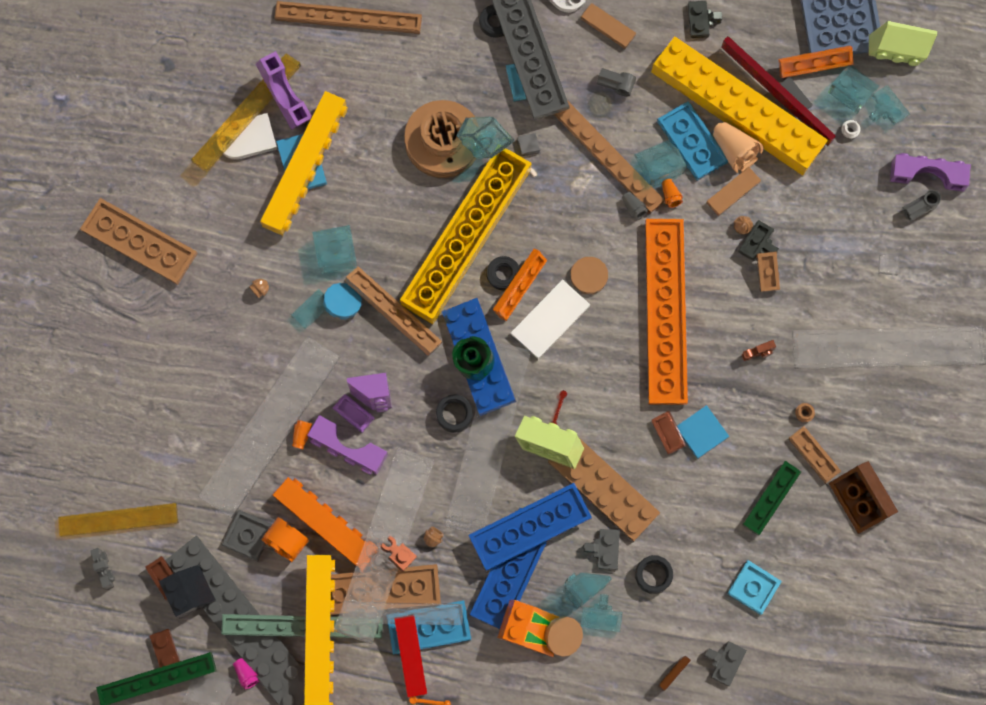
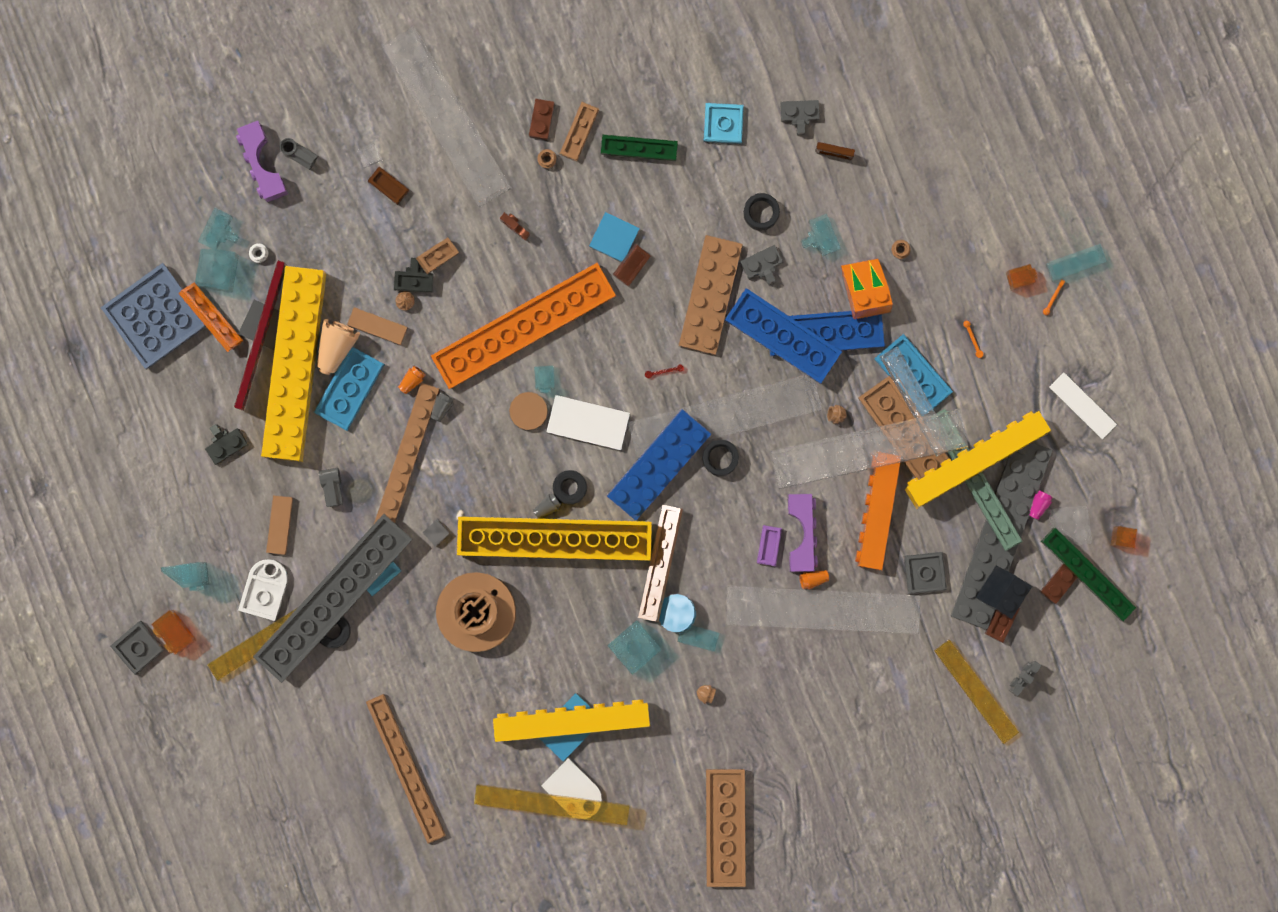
camera: 120 degrees left, 10 degrees up
medium lavender arch [255,51,312,130] -> none
orange brick [261,517,309,562] -> none
medium lavender slope [347,373,392,412] -> none
plate [380,536,417,572] -> none
red tile [395,615,427,697] -> none
dark green brick [452,336,495,380] -> none
clear light blue slope [457,117,514,159] -> none
orange tile [493,249,547,321] -> none
yellowish green brick [515,416,584,469] -> none
medium nougat tile [545,616,583,657] -> none
clear light blue slope [563,573,612,609] -> none
clear light blue slope [634,140,687,187] -> none
reddish brown slope [829,461,898,534] -> none
yellowish green slope [869,21,937,66] -> none
none -> reddish brown tile [368,166,409,205]
none -> copper plate [529,99,554,140]
none -> dark grey cone [533,493,562,519]
none -> clear light blue bracket [534,365,555,393]
none -> medium nougat plate [891,240,911,259]

